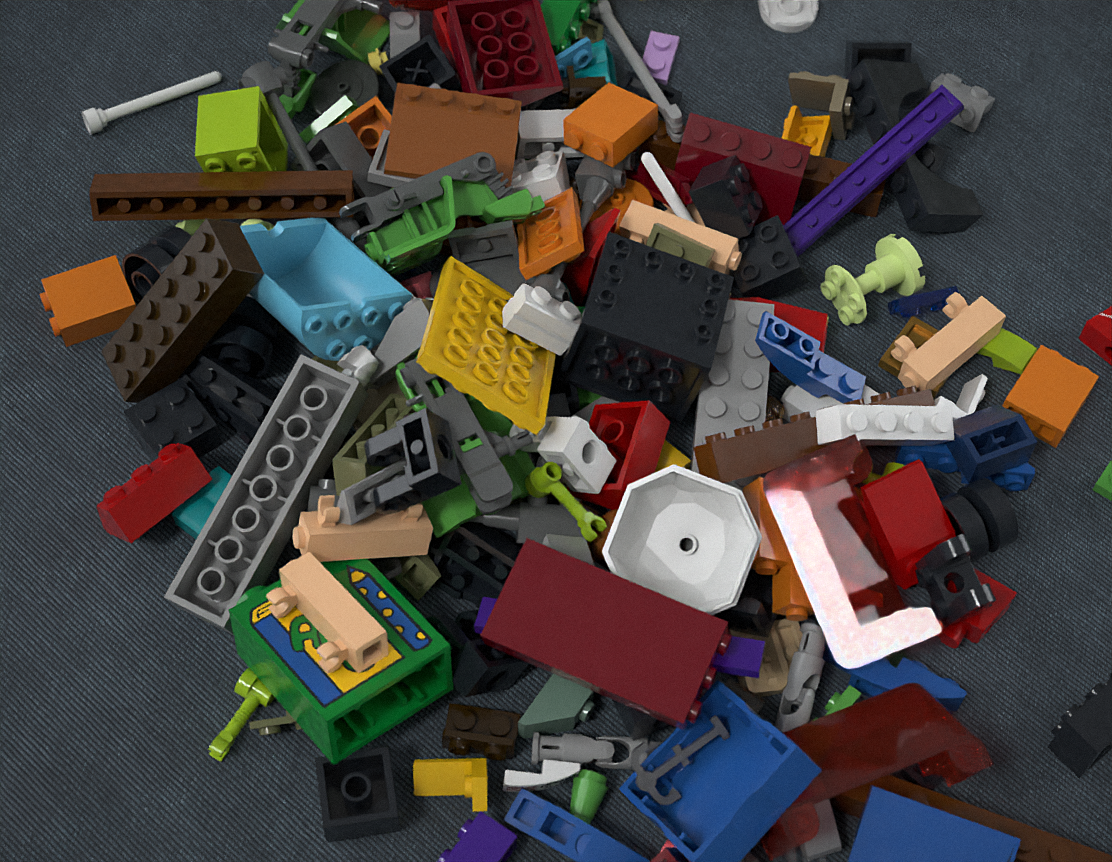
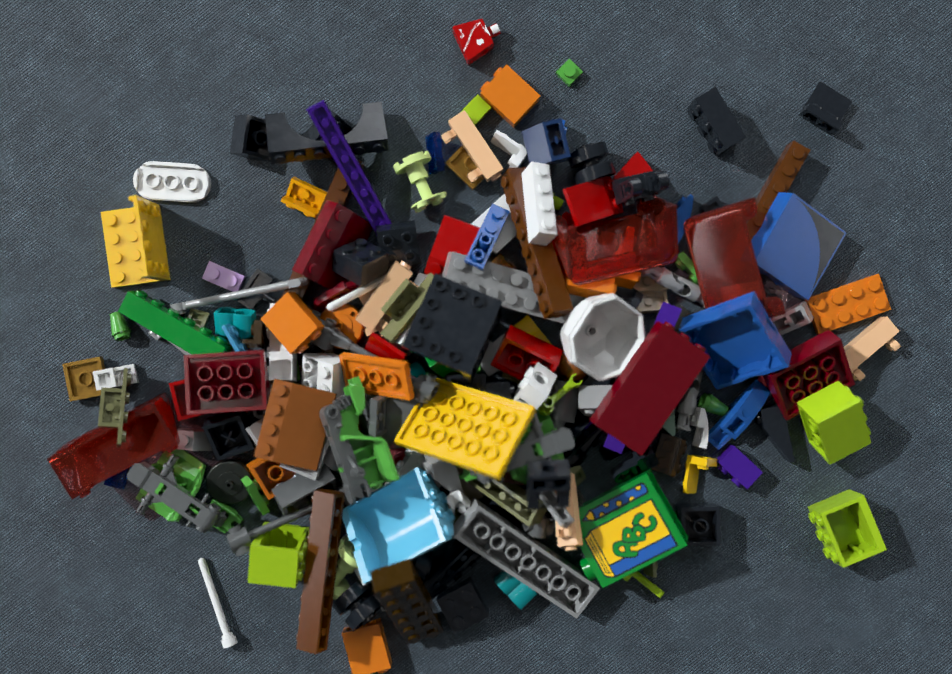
camera: 80 degrees left, 30 degrees up
red slope [96,443,212,543] -> none
light nougat brick [266,552,389,674] -> none
light yellow plate [368,48,388,77] -> none
white brick [502,283,581,356] -> none
flat silver piece [630,715,730,805] -> none
dark tan bracket [788,71,855,140] -> none
light grey bracket [924,74,995,132] -> none

